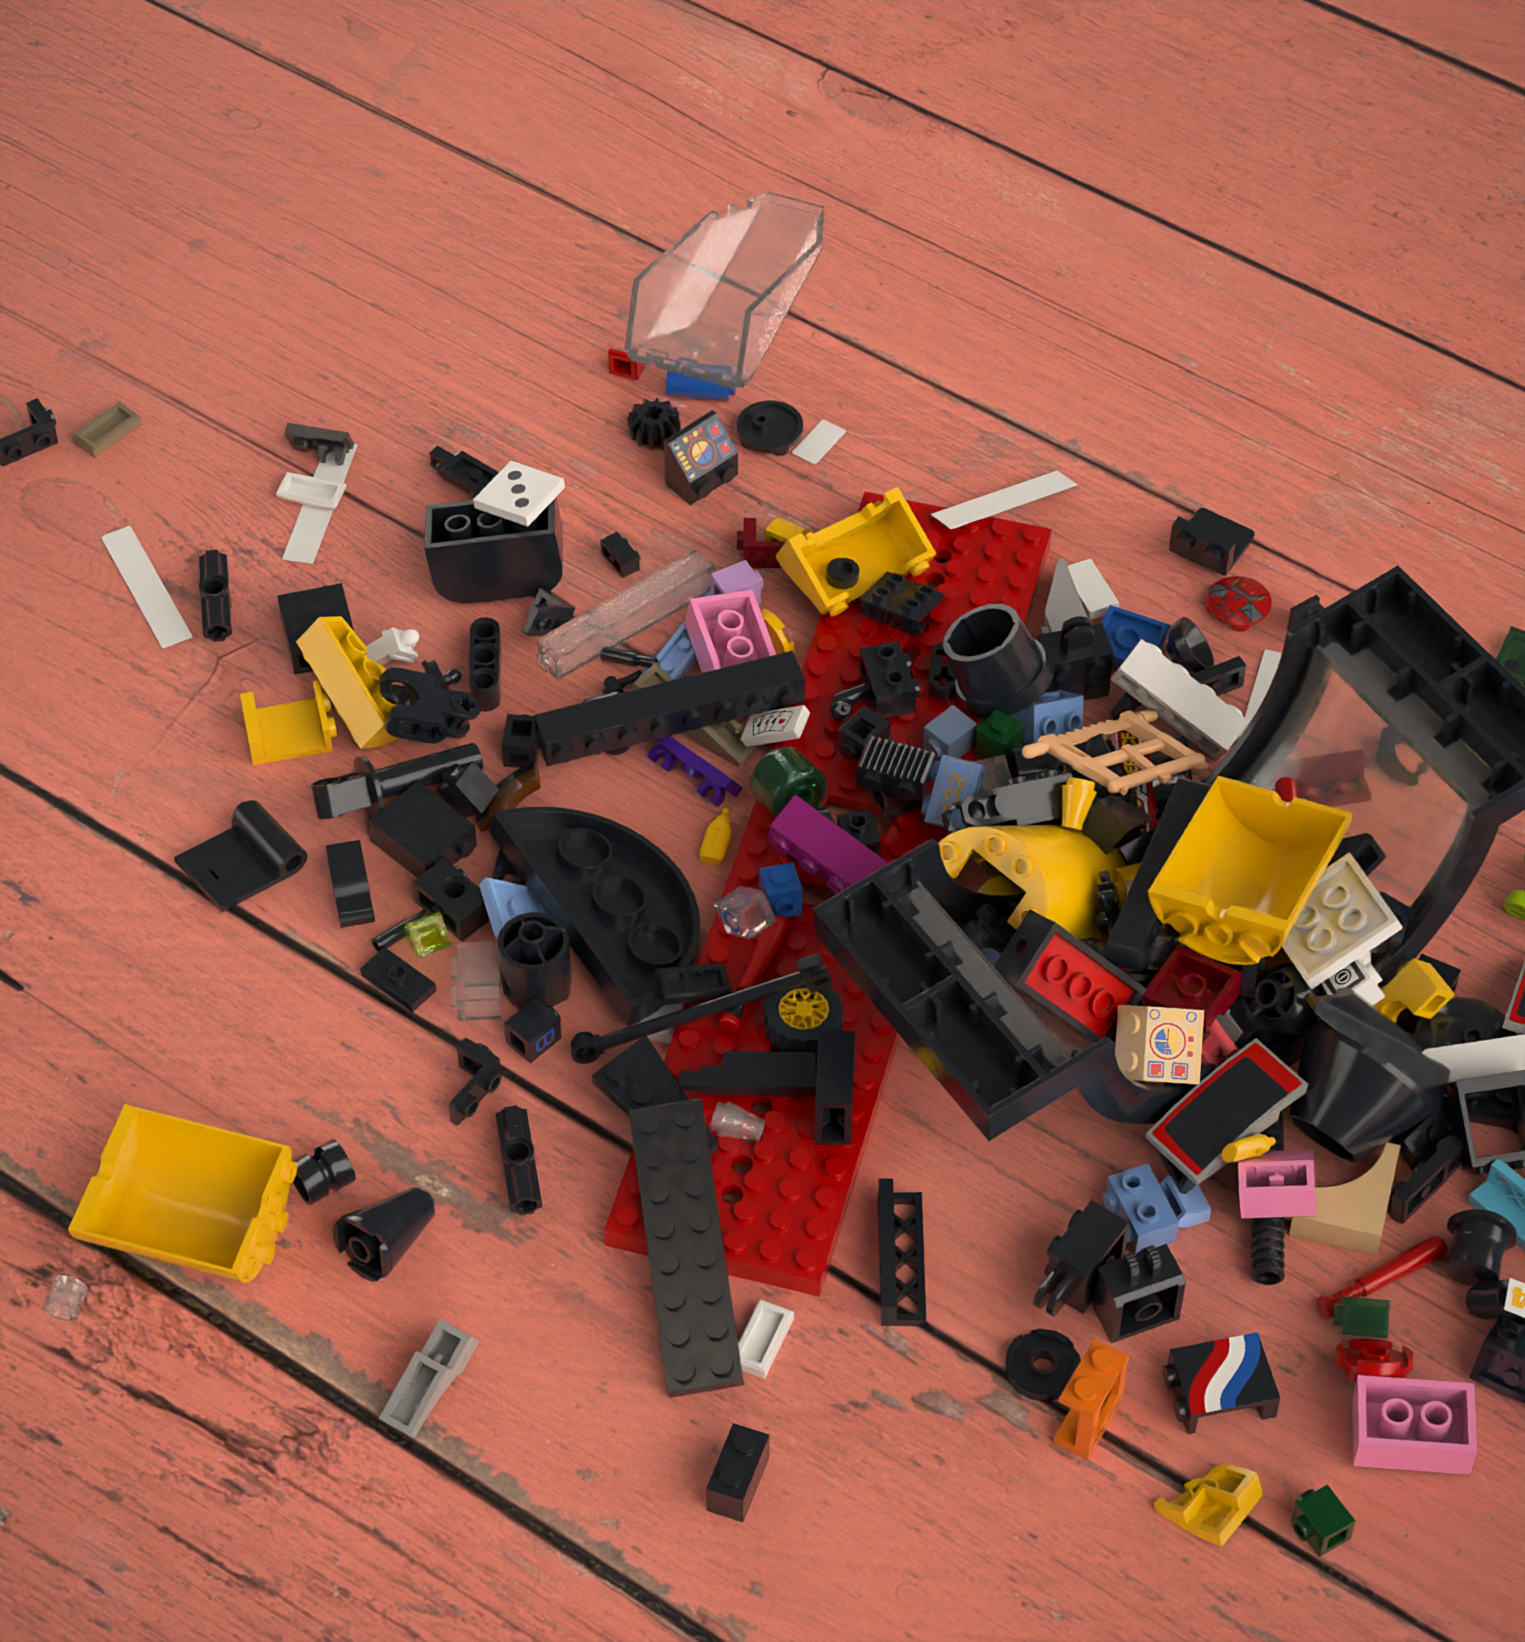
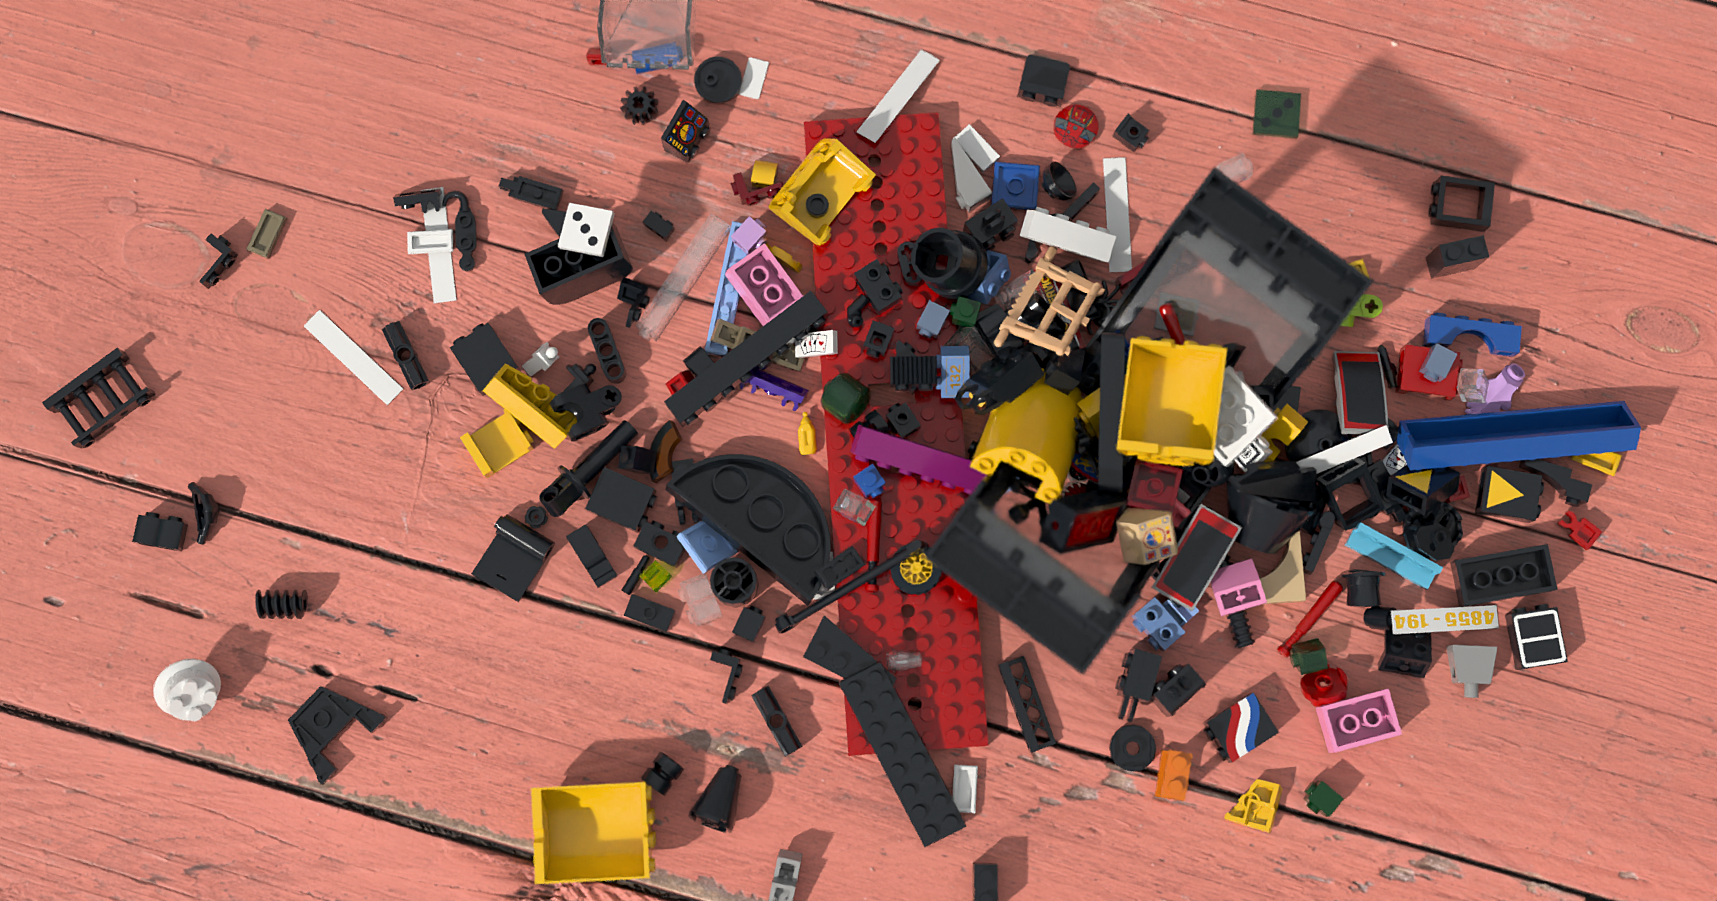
camera: 20 degrees left, 30 degrees up
black brick [502,714,540,768] -> none
black pin [600,646,658,668] -> none
black hand [602,670,642,694] -> none
black piece [679,1051,816,1096] -> none
black brick [814,1029,855,1146] -> none
black hinge [859,571,946,636] -> none
yellow cone [1061,777,1097,831] -> none
yellow piece [1221,1133,1276,1163] -> none
none -> black piece [442,191,477,272]
none -> black plate [525,506,548,528]

